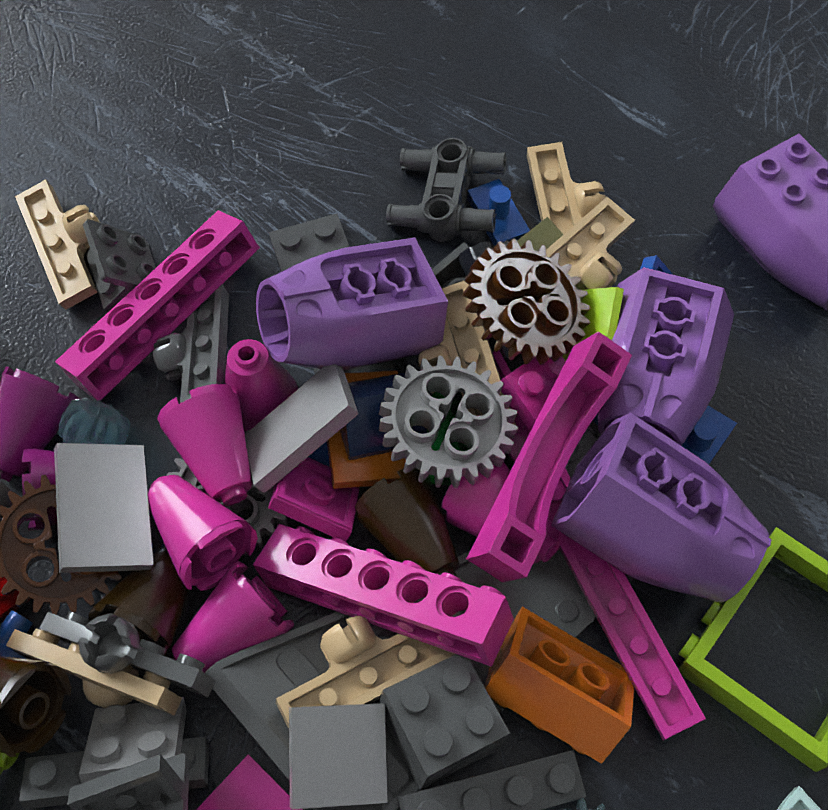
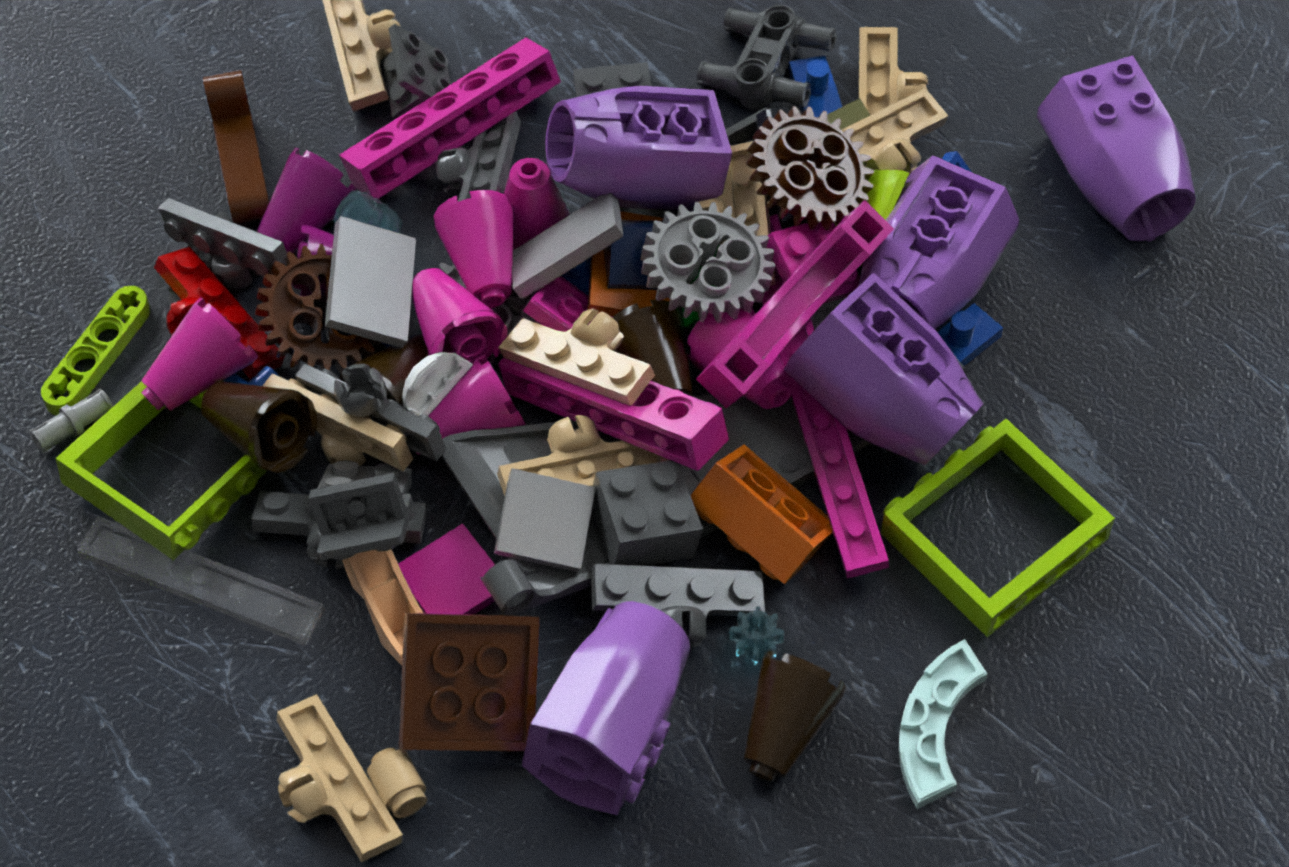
camera: 10 degrees right, 5 degrees down
none -> white plate [402,352,474,417]
none -> tan plate [499,308,655,406]

